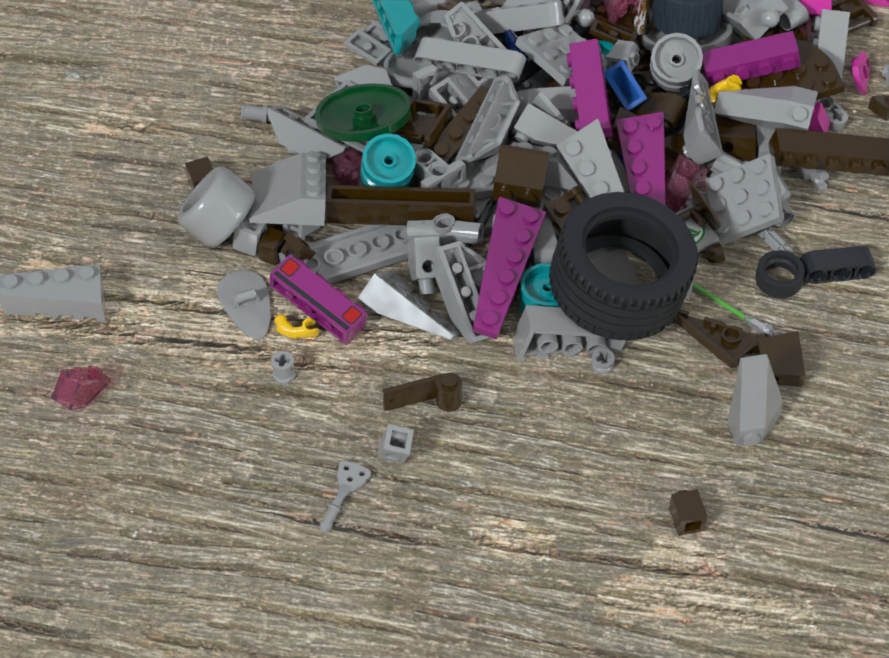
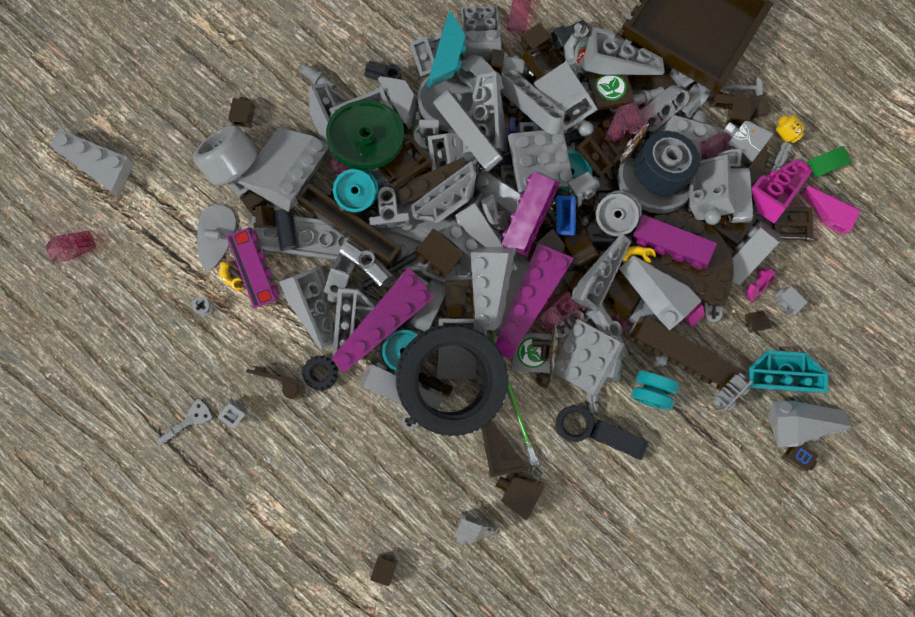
camera: 30 degrees right, 30 degrees up
none -> black brick [274,209,300,251]
none -> black tyre [302,355,338,390]
none -> black piece [364,60,403,81]
none -> teal wheel [630,371,680,411]

